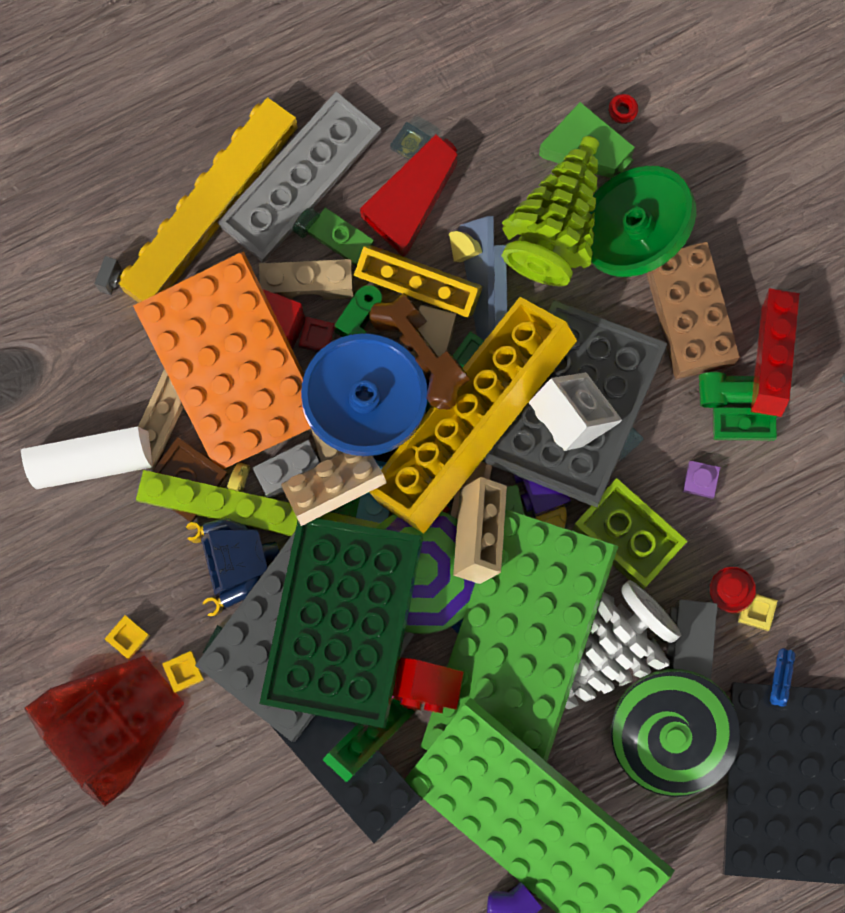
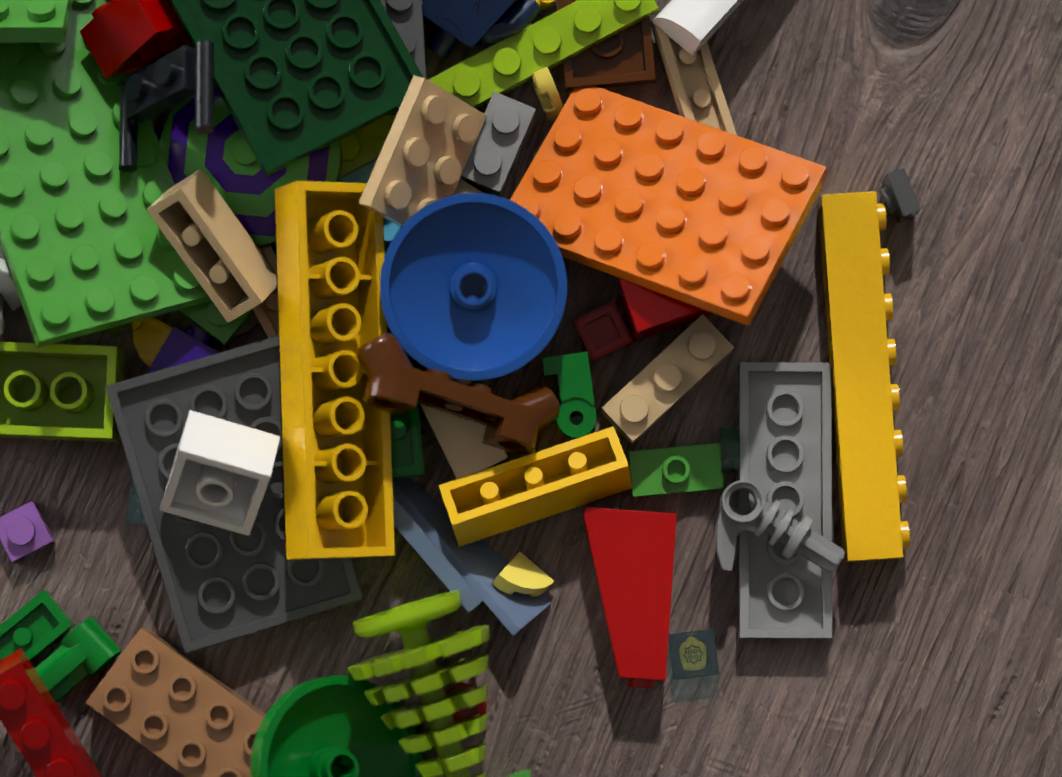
camera: 140 degrees right, 5 degrees up
none -> black plate [119,40,214,173]
none -> light grey piece [715,480,845,573]

